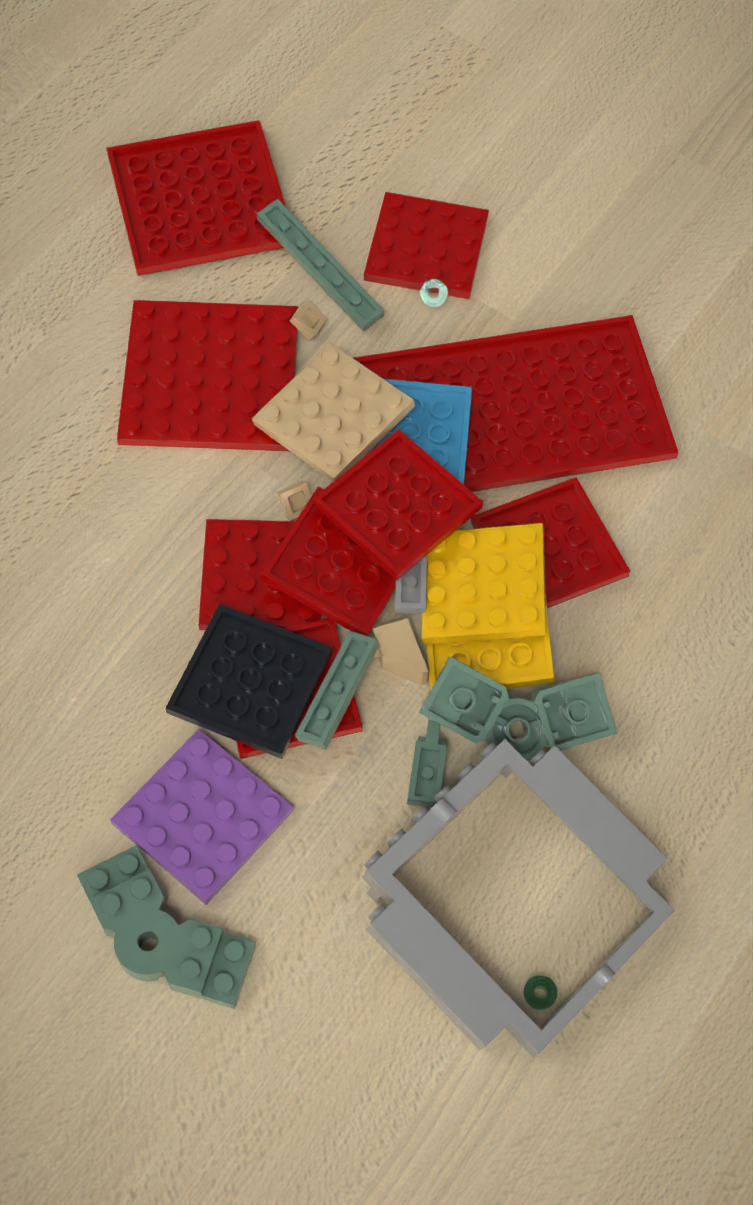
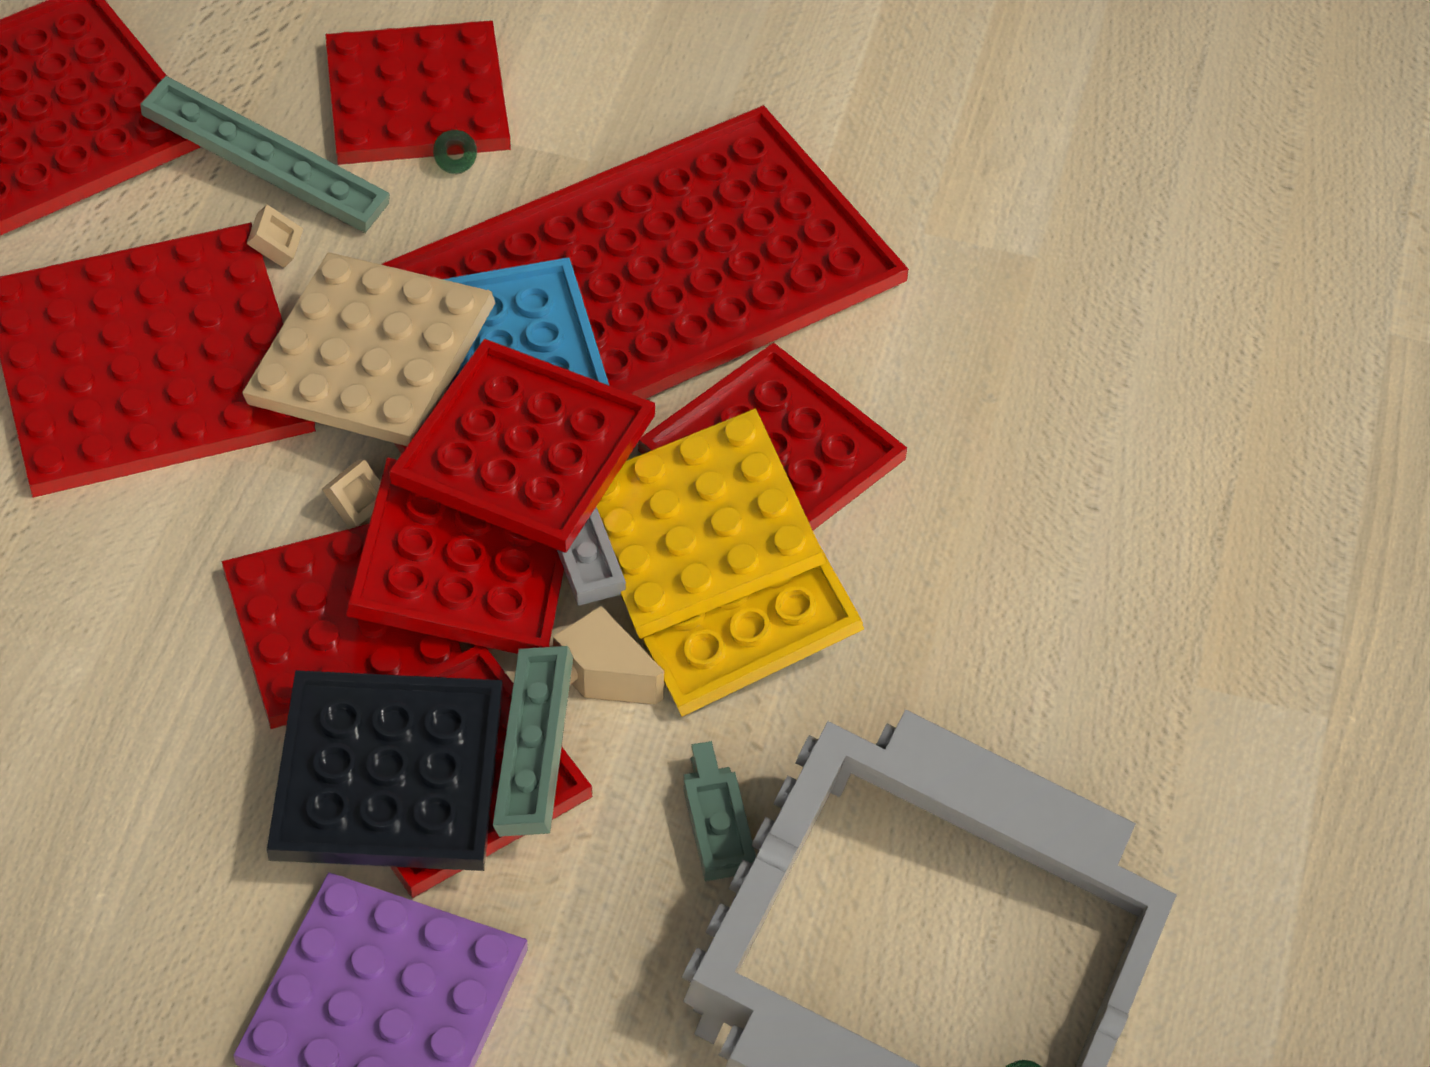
camera: 20 degrees left, 10 degrees down
sand green plate [419,656,617,761] -> none

